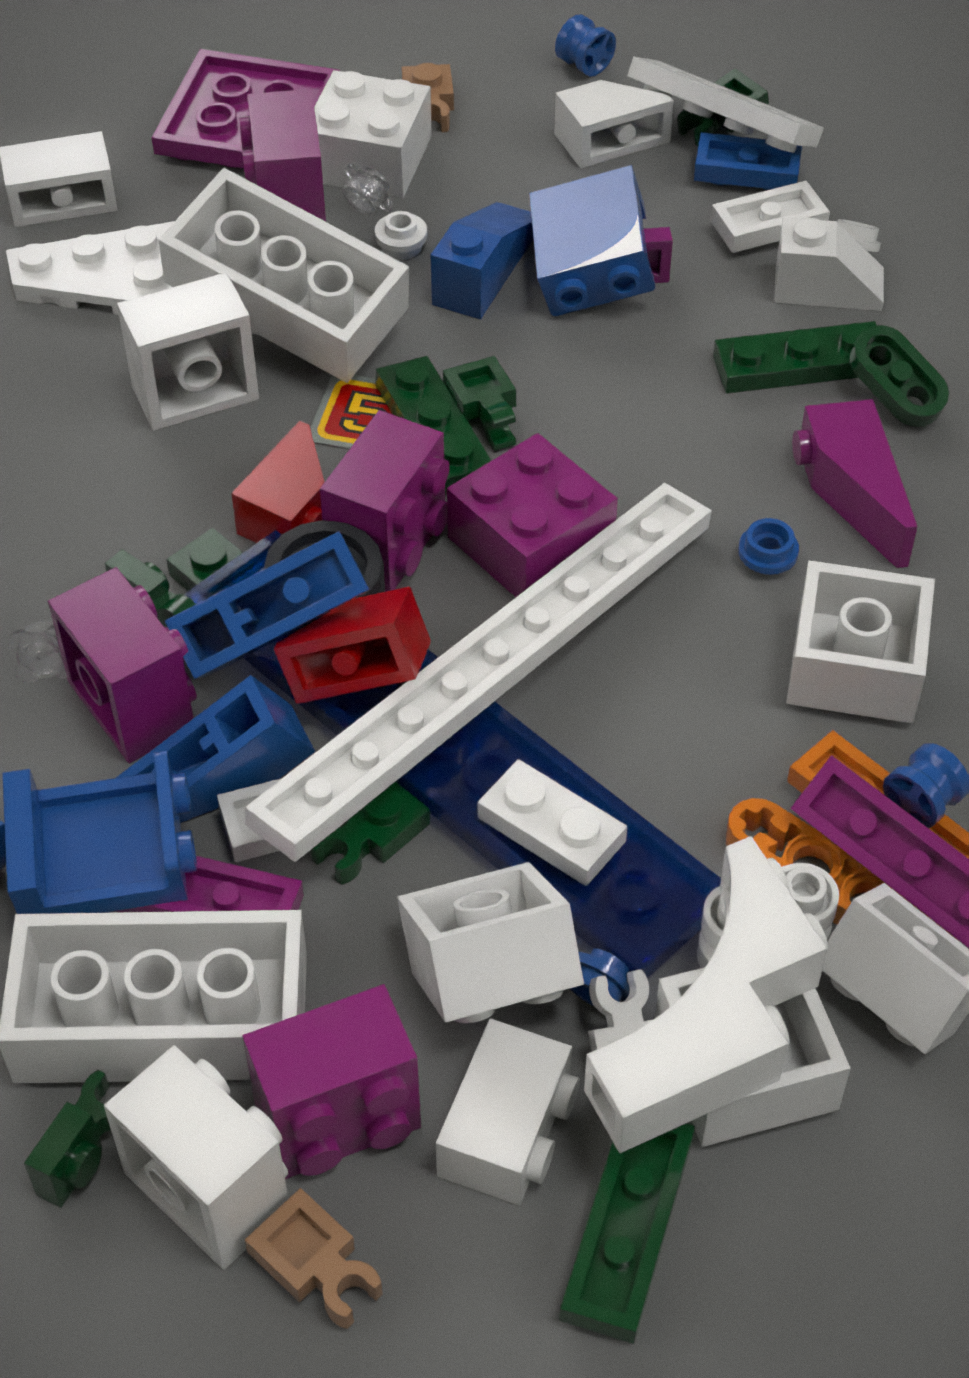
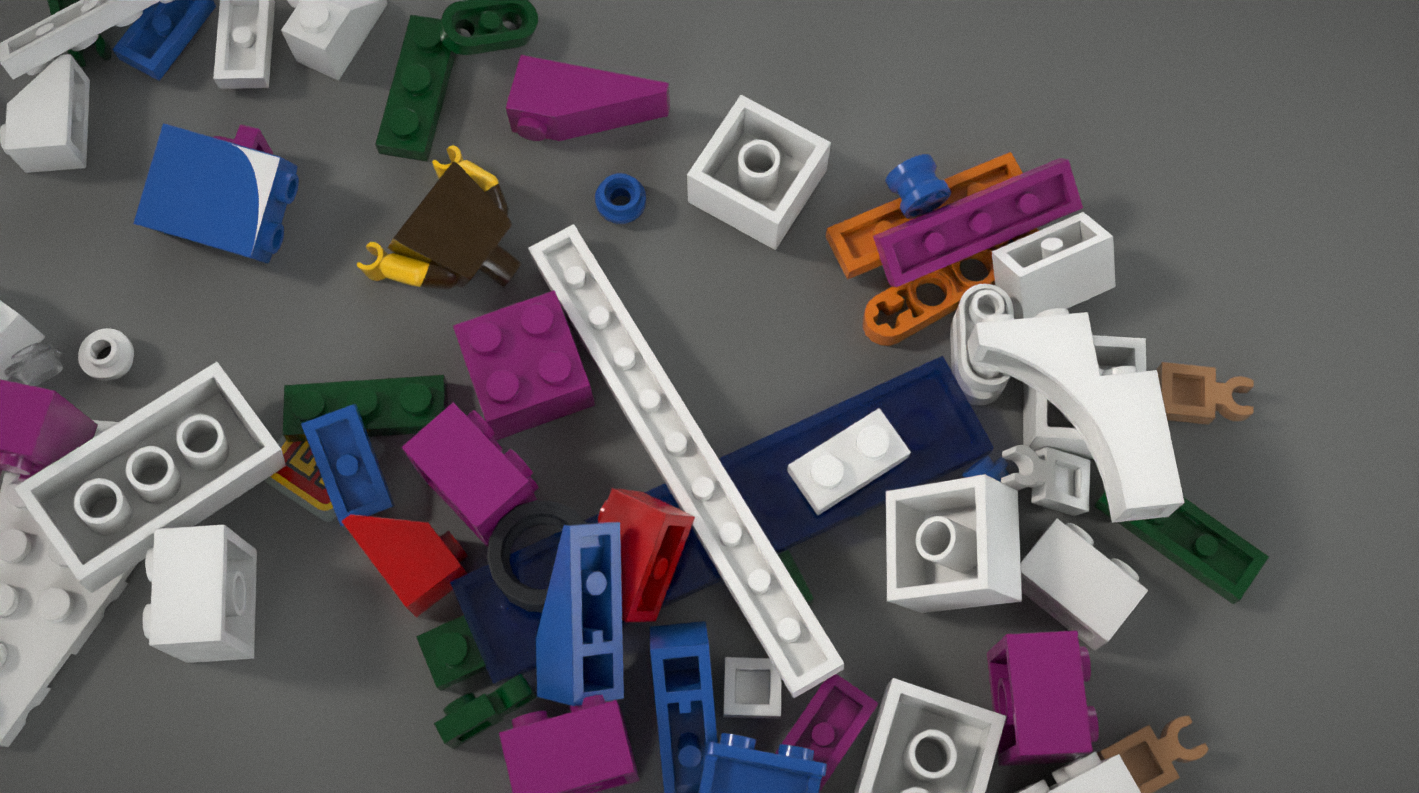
camera: 70 degrees left, 20 degrees up
blue slope [430,202,534,320] -> none
dark green plate [443,355,517,451] -> none
none -> blue plate [301,404,395,526]
none -> dark brown torso [356,145,522,290]
none -> medium nougat plate [1157,362,1254,425]

